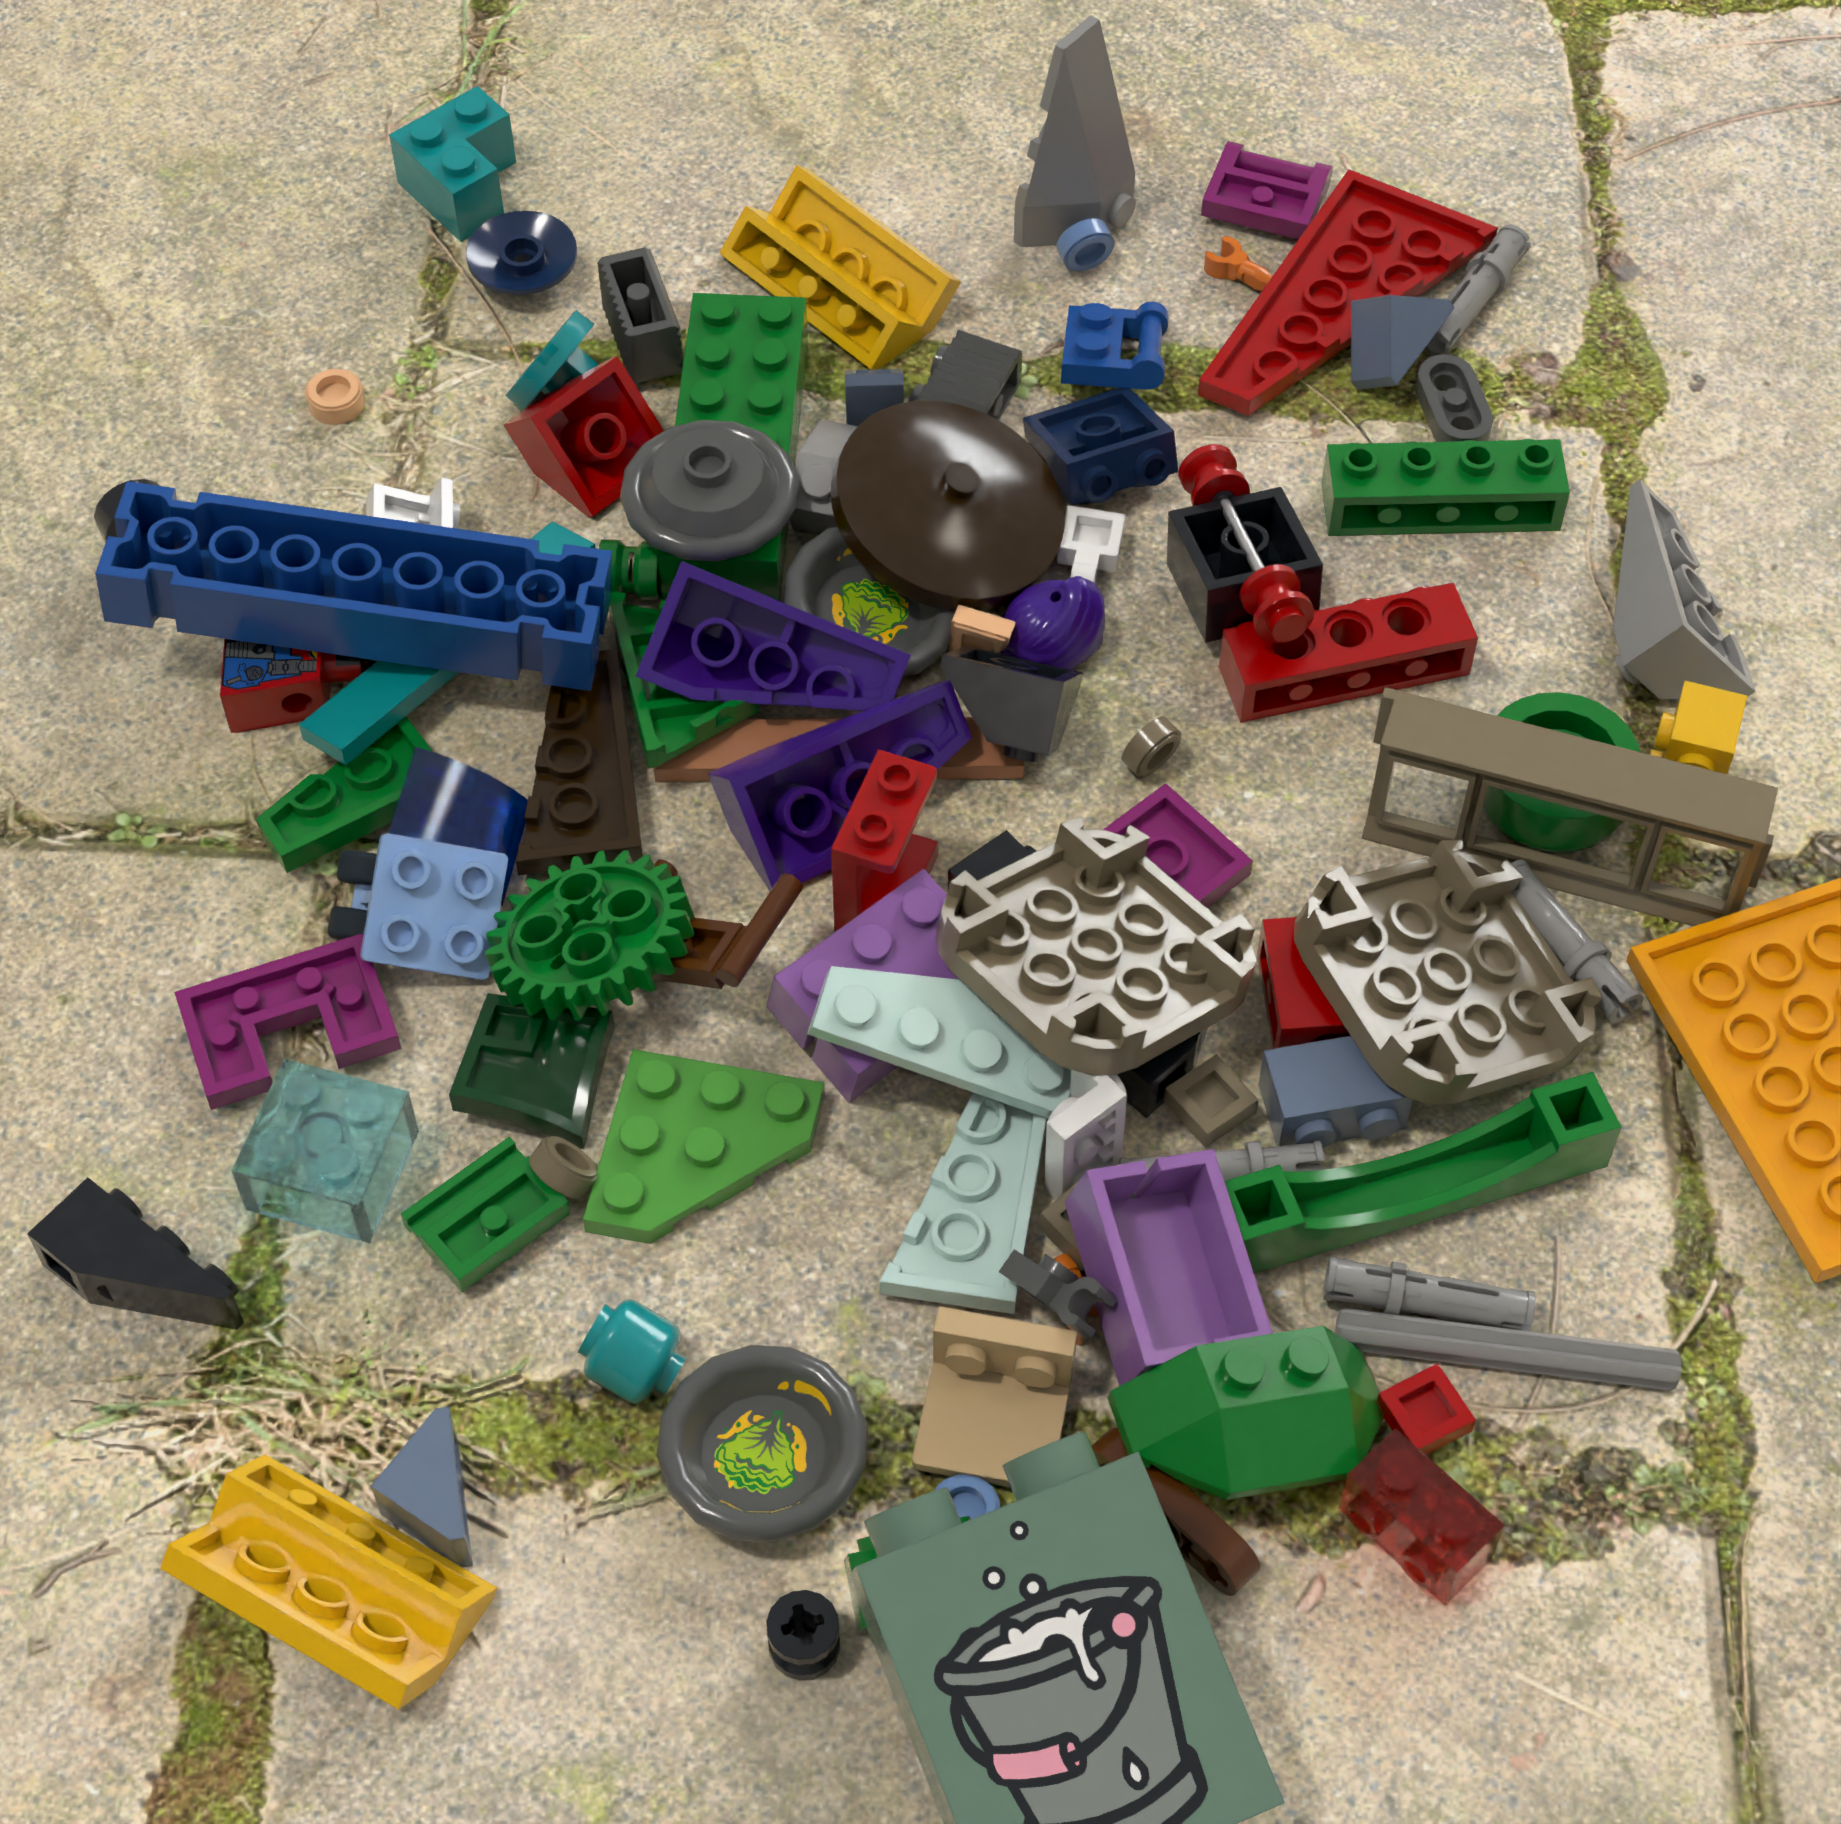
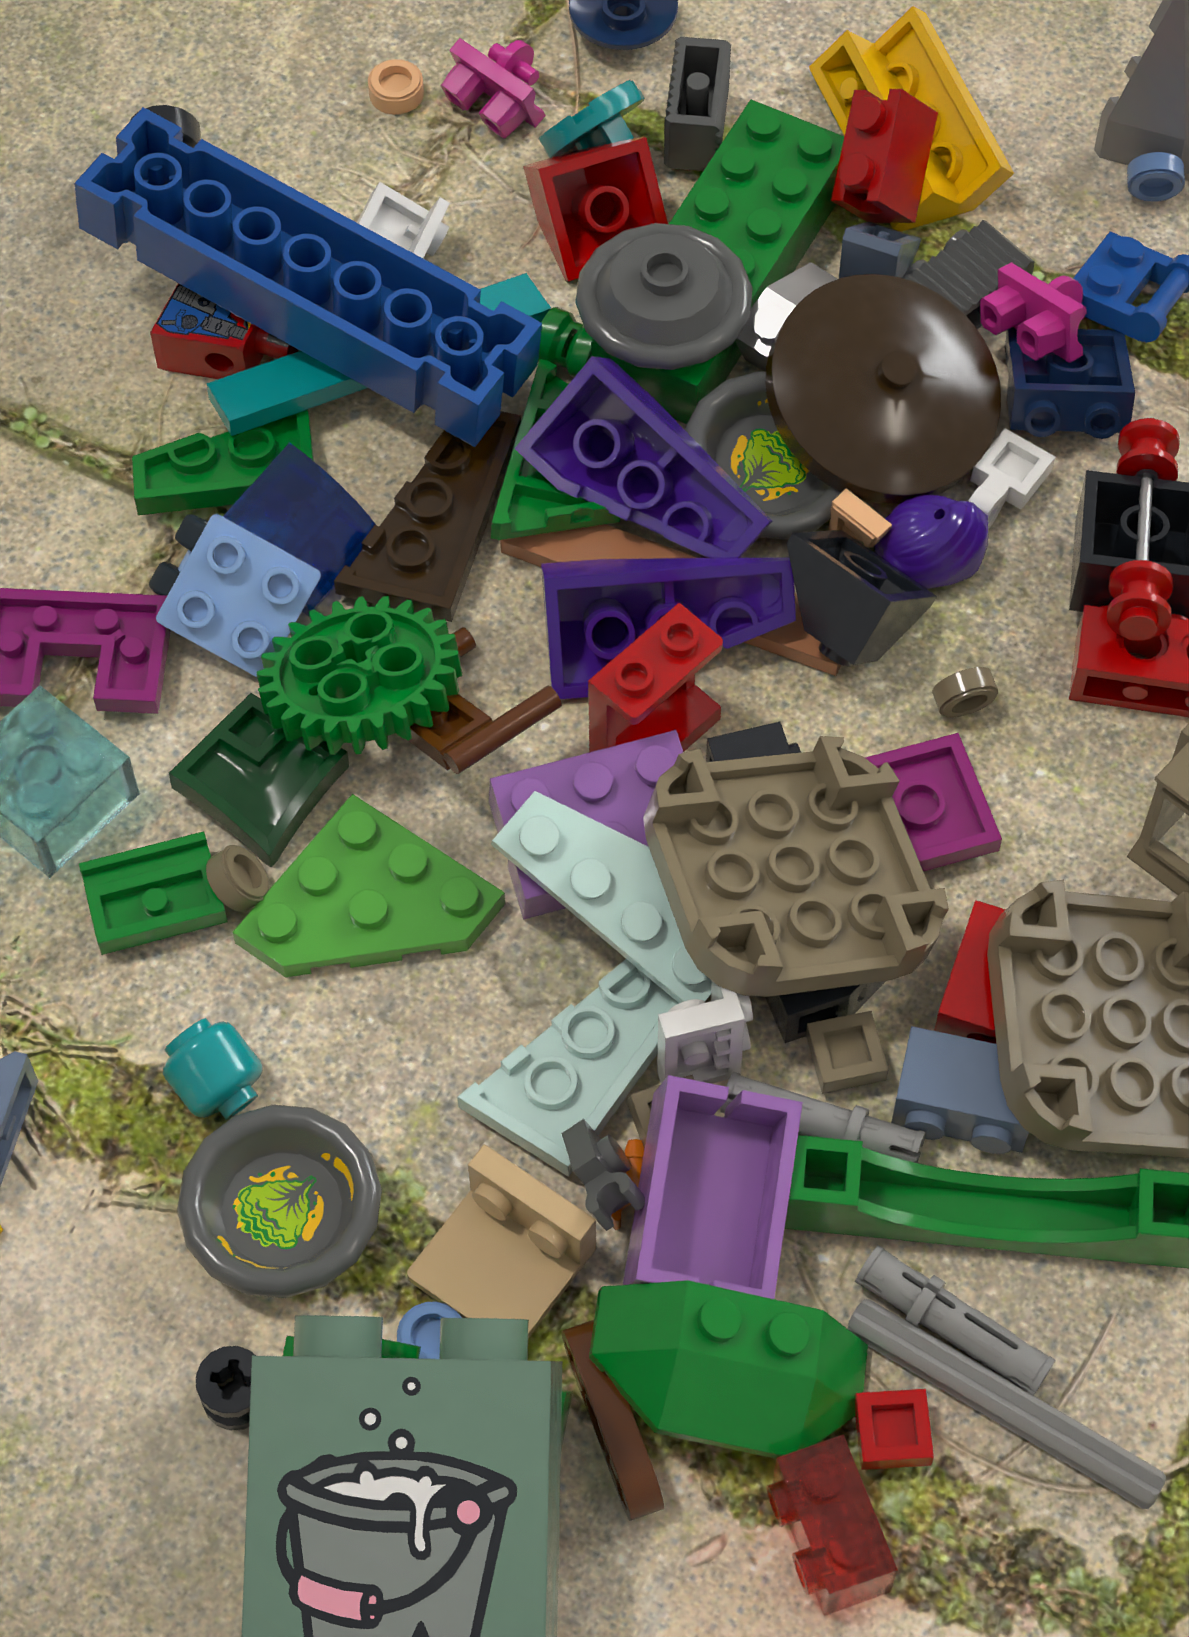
camera: 25 degrees right, 5 degrees up
none -> dark pink hips [440,38,546,139]
none -> red brick [831,89,938,223]
none -> dark pink hips [980,262,1087,363]

